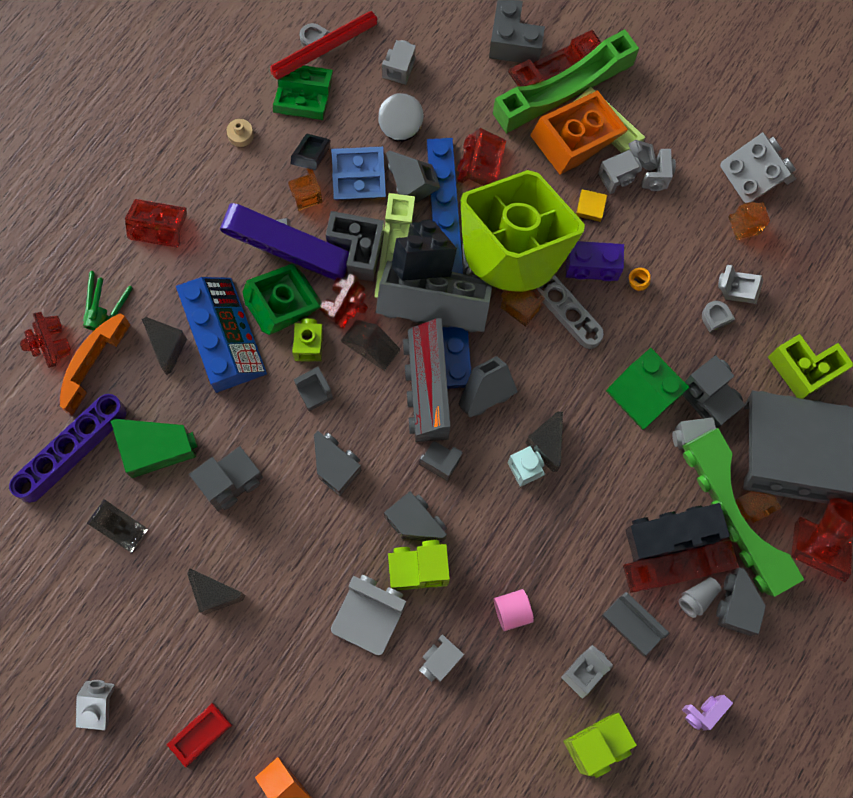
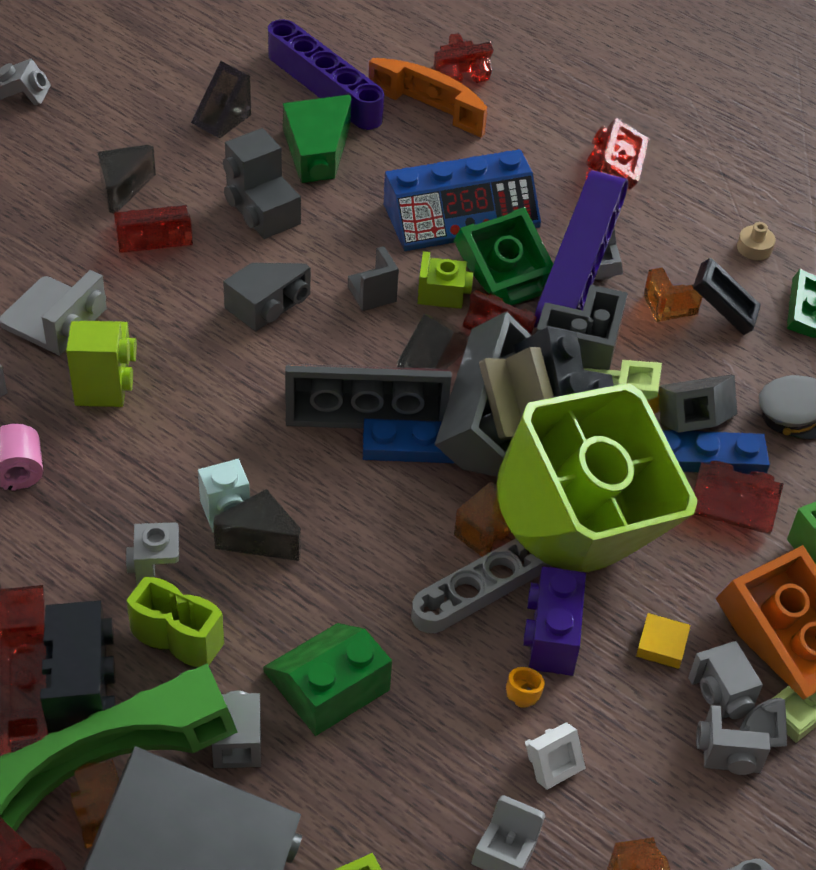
camera: 95 degrees right, 25 degrees down
green plant [83,271,133,331] -> none
clear smoke slope [142,317,187,375] -> none
medium blue slope [331,147,386,200] -> none
dark grey slope [384,491,447,542] -> none
dark grey panel [419,441,463,481] -> none
dark grey slope [458,356,518,417] -> none
dark grey brick [683,355,745,428] -> none
light grey tile [702,301,735,333] -> none
none -> clear red bracket [114,205,193,253]
none -> light grey bracket [126,522,179,585]
none -> lime brick [126,577,224,667]
none -> dark tan panel [479,347,554,440]
none -> white tile [525,722,586,790]

